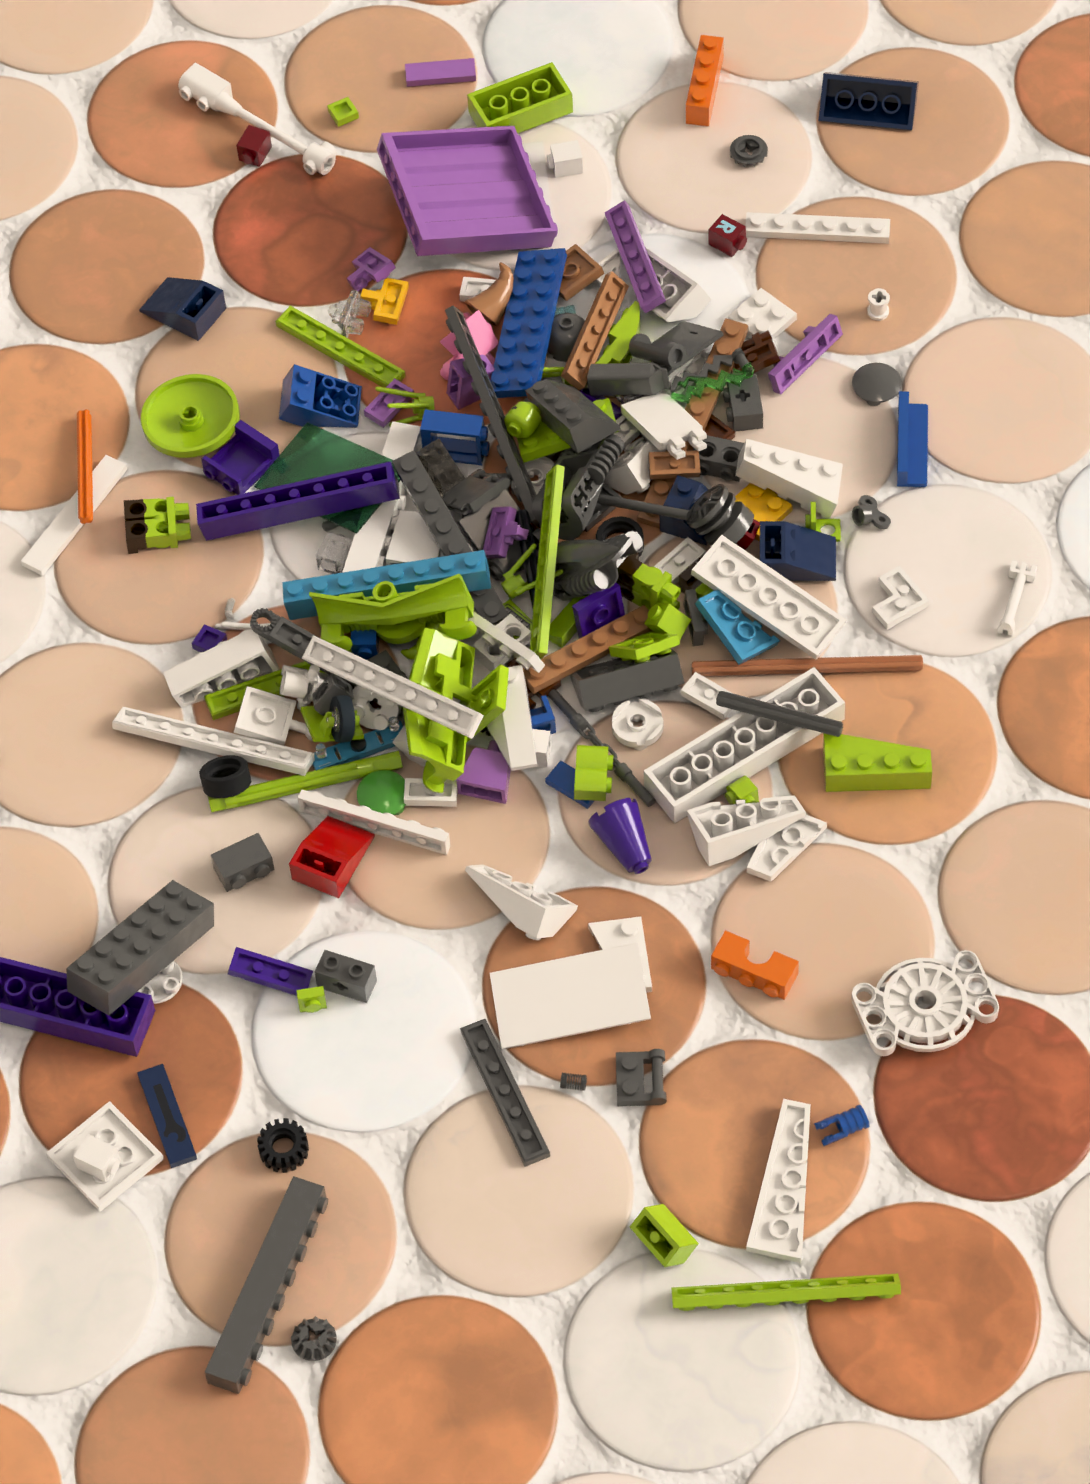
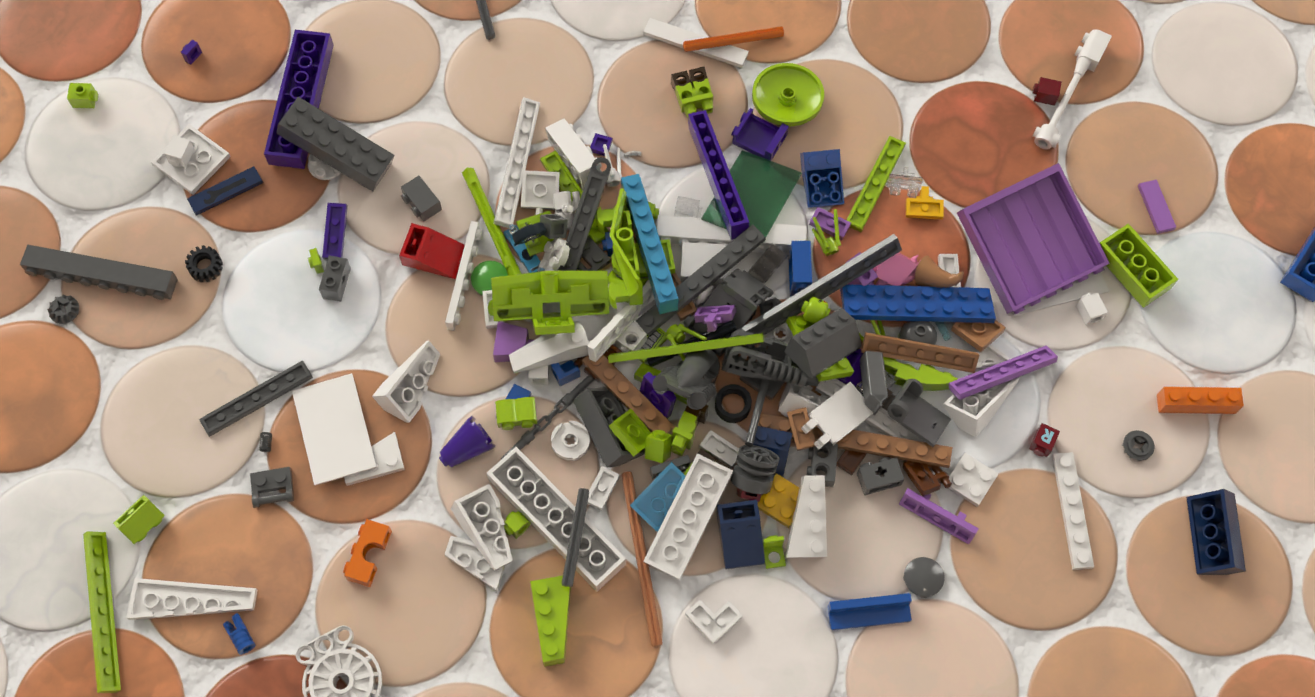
camera: 75 degrees right, 10 degrees up
dark blue slope [139,277,226,341] -> none
black tyre [199,755,252,798] -> none
white tile [302,635,484,739] -> none
lime plate [327,97,359,127] -> none
medium lavender hinge [347,247,396,292] -> none
clear neon green piece [670,347,755,404] -> none
dark grey piece [852,495,891,529] -> none
white bush [867,288,890,321] -> none

